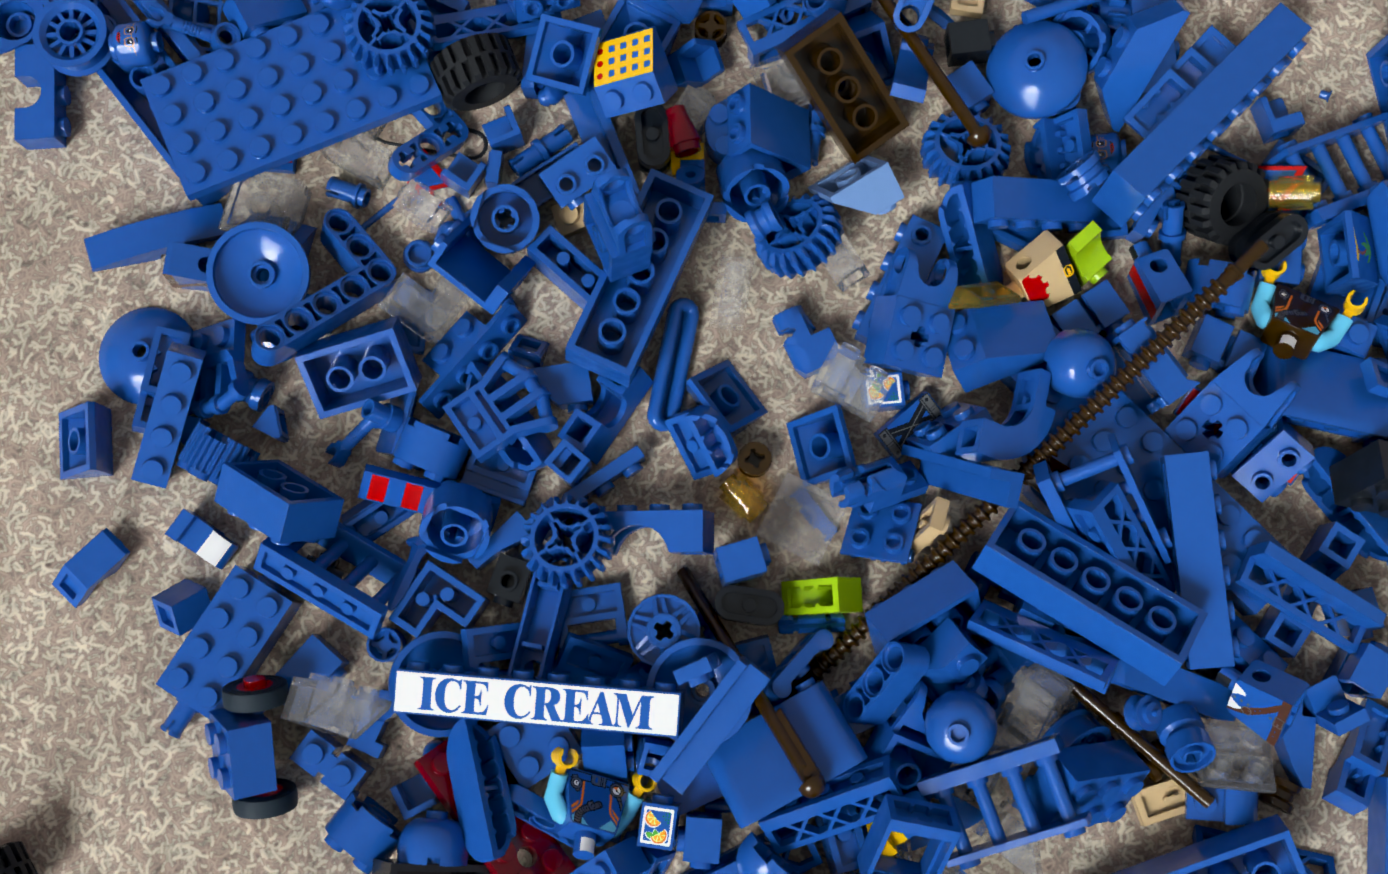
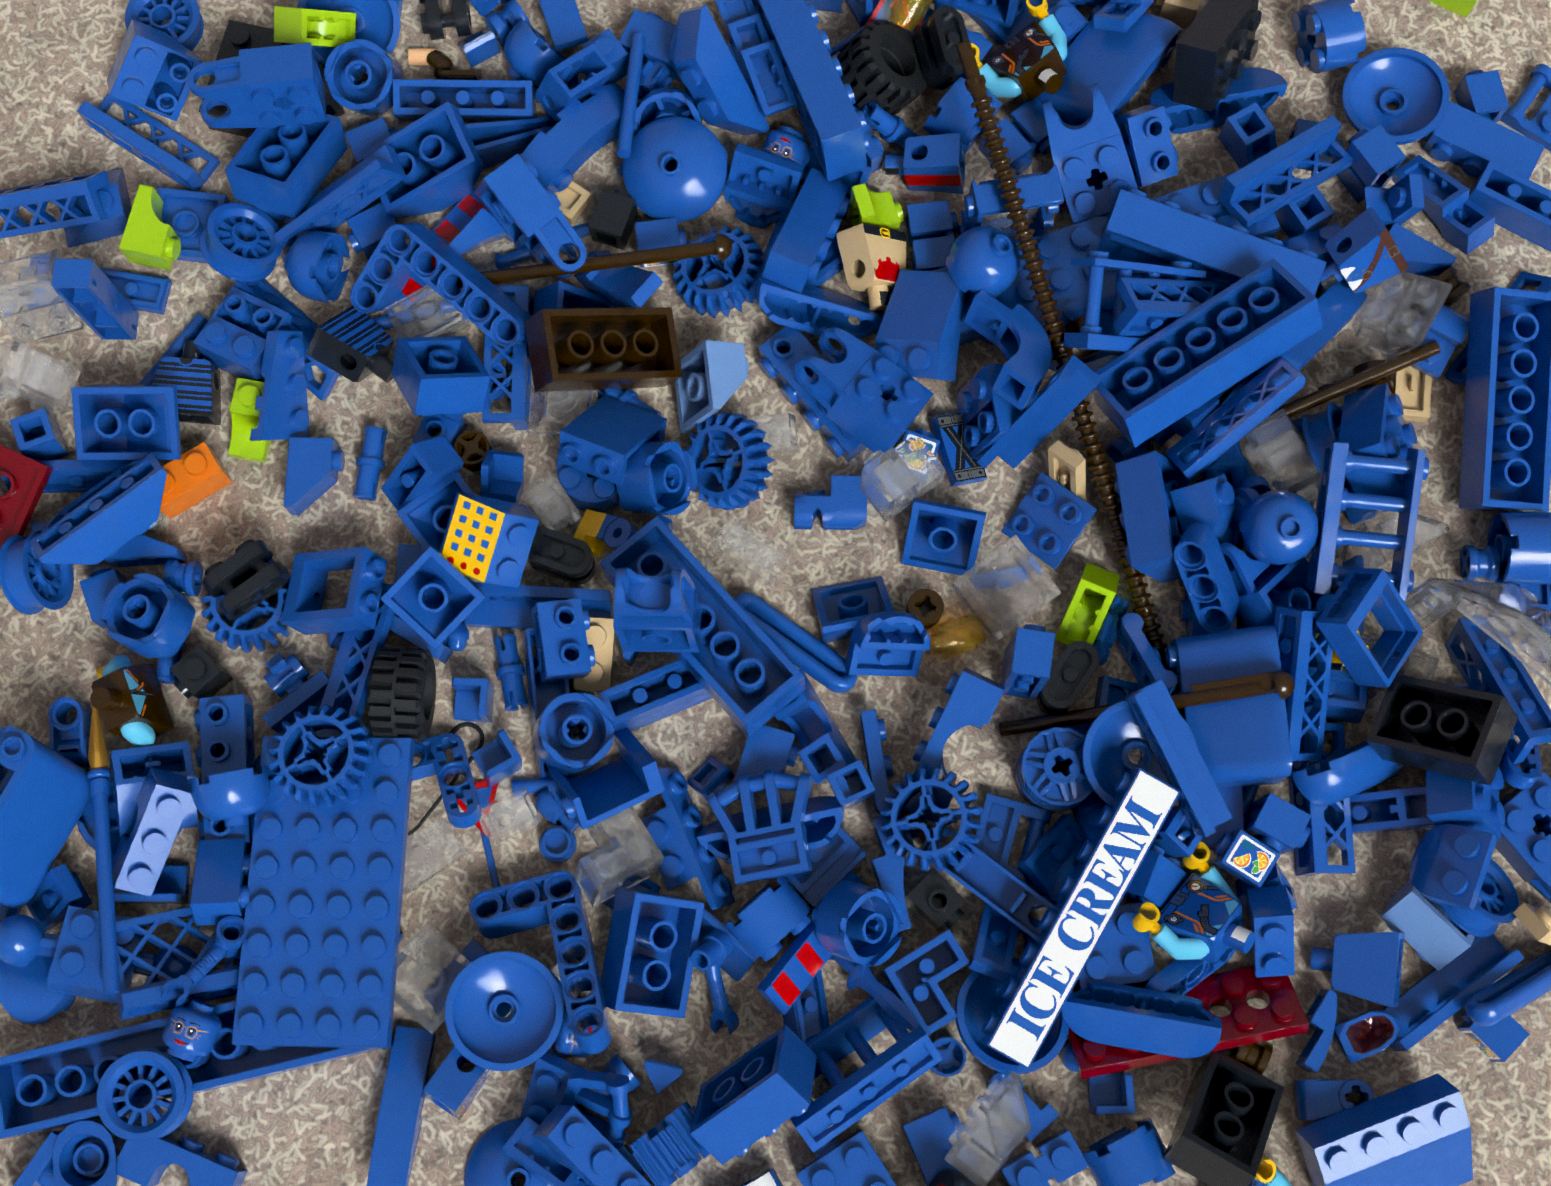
camera: 65 degrees left, 5 degrees down
blue pin [326,176,371,209] -> none
blue cylinder [397,810,469,867] -> none
blue tile [485,150,504,189] -> none
dark red cone [665,105,702,158] -> none
blue plate [672,652,722,688] -> none
blue wheel [744,199,784,242] -> none
blue plate [829,455,929,513] -> none
clear yellow slope [948,281,1022,309] -> none
blue wheel [1056,149,1112,201] -> none
blue wheel [1123,695,1163,731] -> none
blue wheel [1155,704,1216,773] -> none

